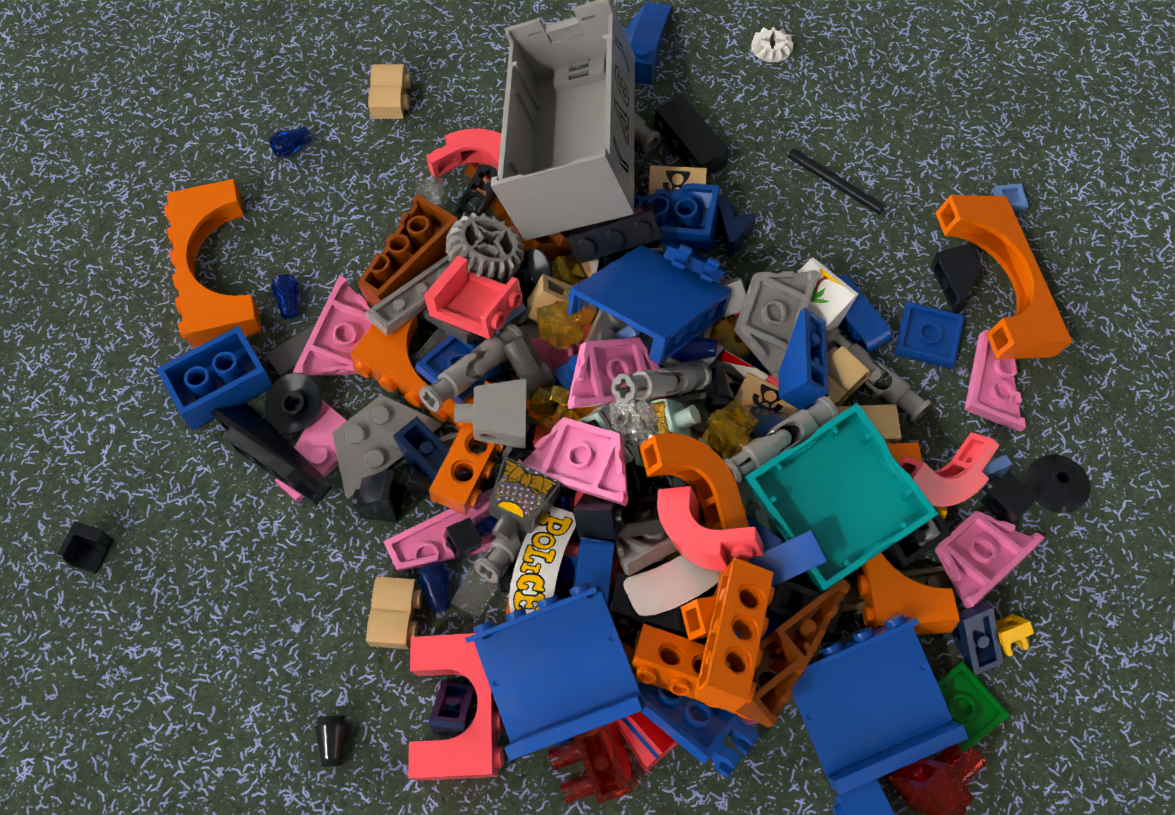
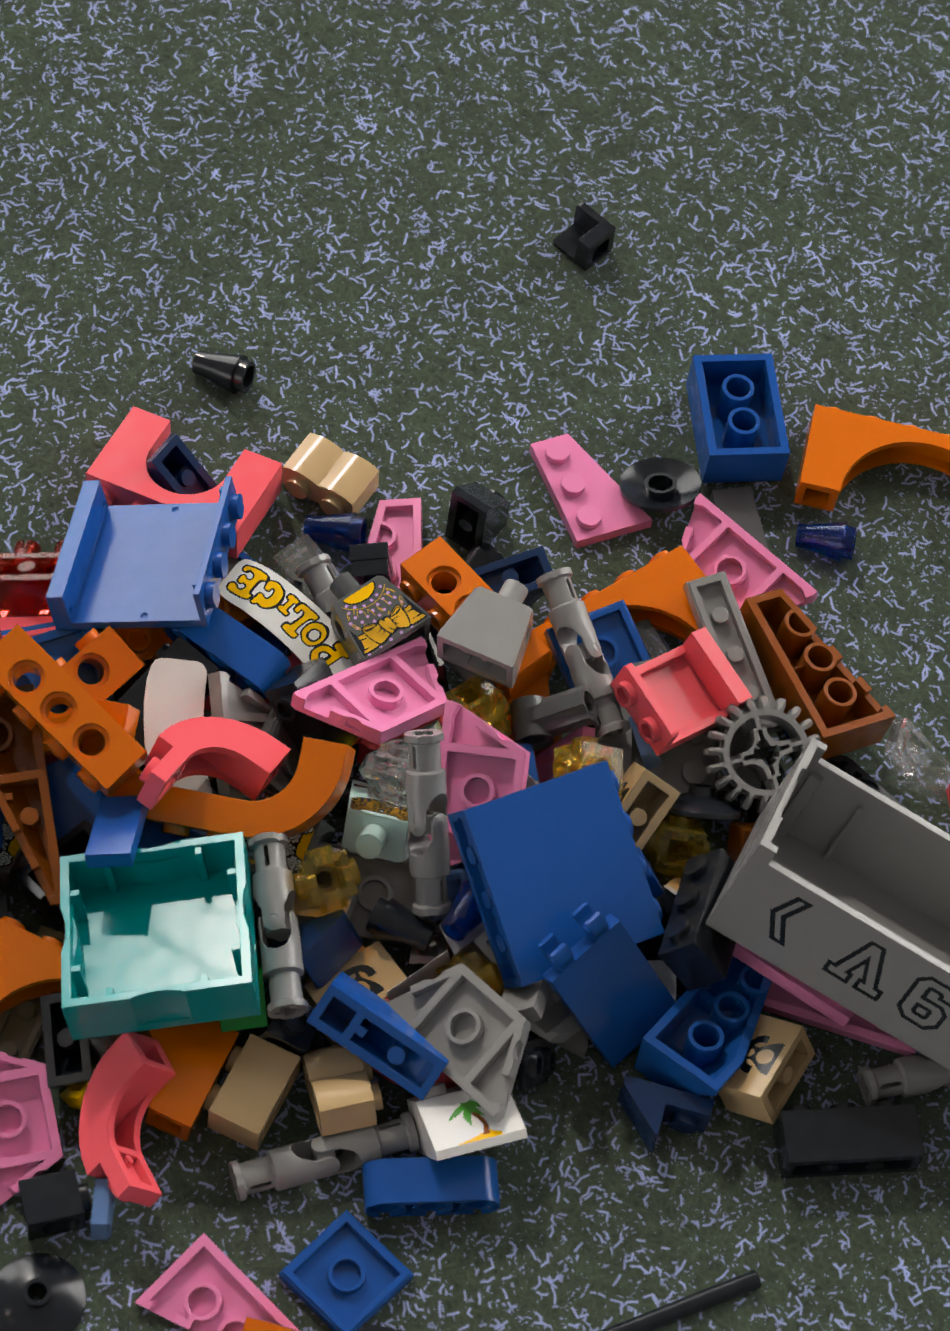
camera: 105 degrees right, 5 degrees down
black wedge [211,404,332,505] -> none
light grey wing [332,394,442,499] -> none

